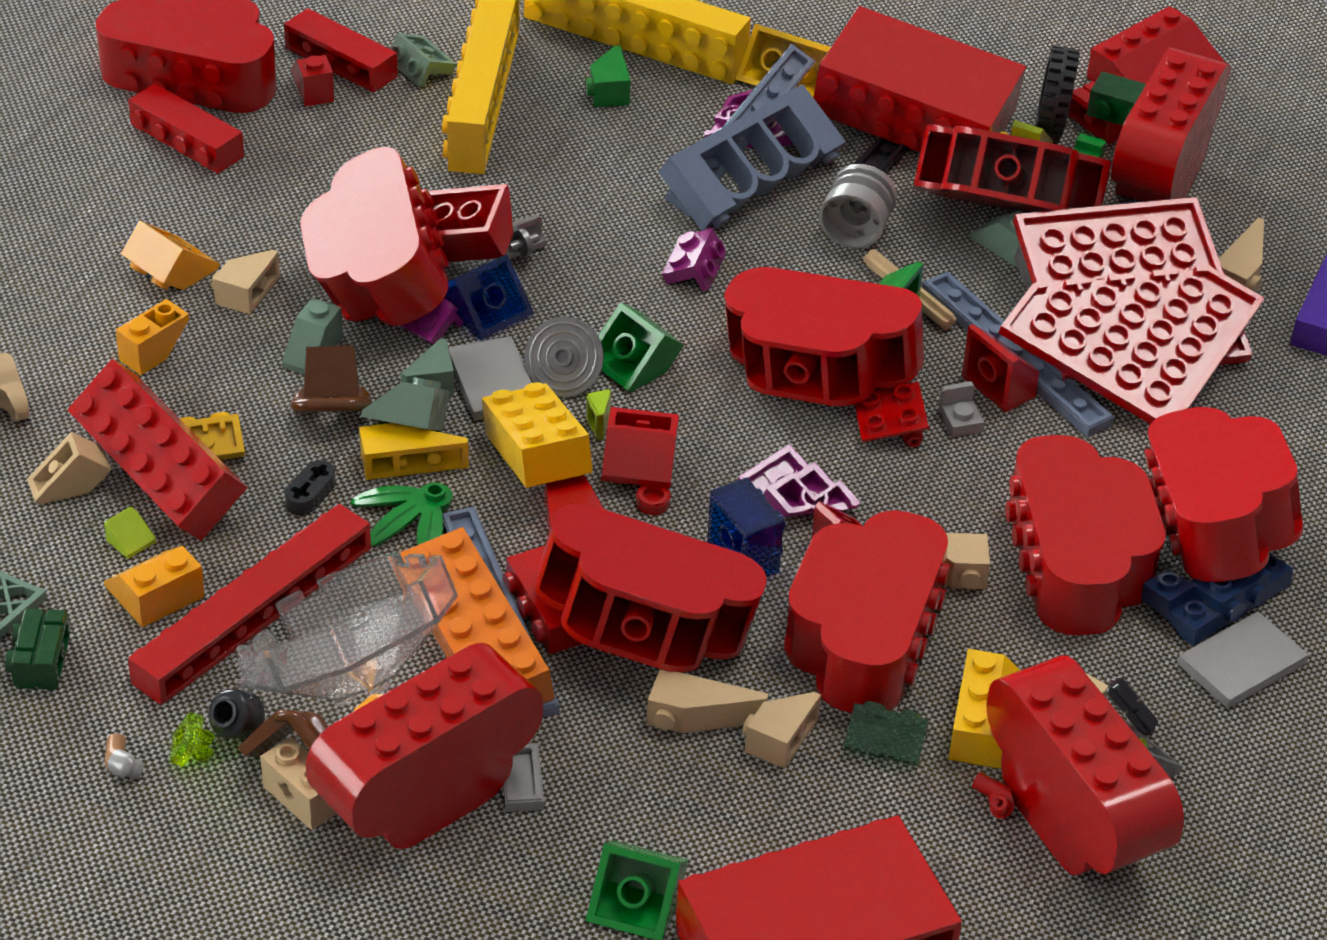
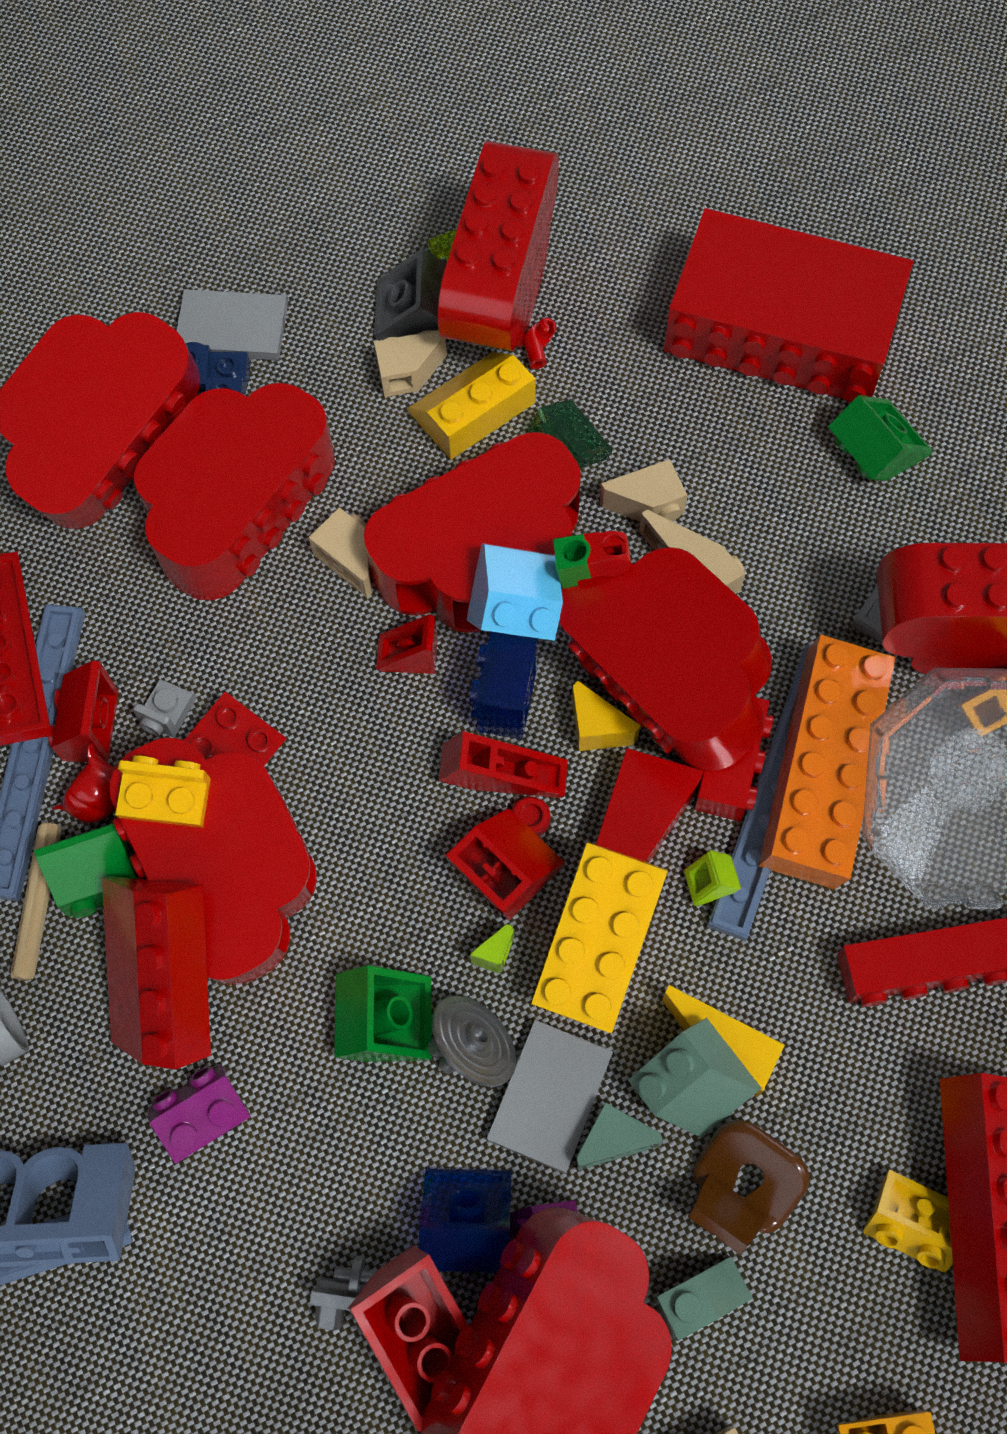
camera: 135 degrees left, 25 degrees up
black beam [285,461,336,515] -> none
green plant [351,482,453,547] -> none
slope [736,443,861,517] -> none
black piece [1106,678,1158,735] -> none
none -> red hair [52,744,116,823]
none -> red slope [102,876,211,1070]
none -> yellow bracket [115,756,211,828]
none -> red slope [438,731,568,798]
none -> medium azure slope [467,543,563,641]
none -> leg [553,531,631,589]
none -> lime slope [683,850,741,906]

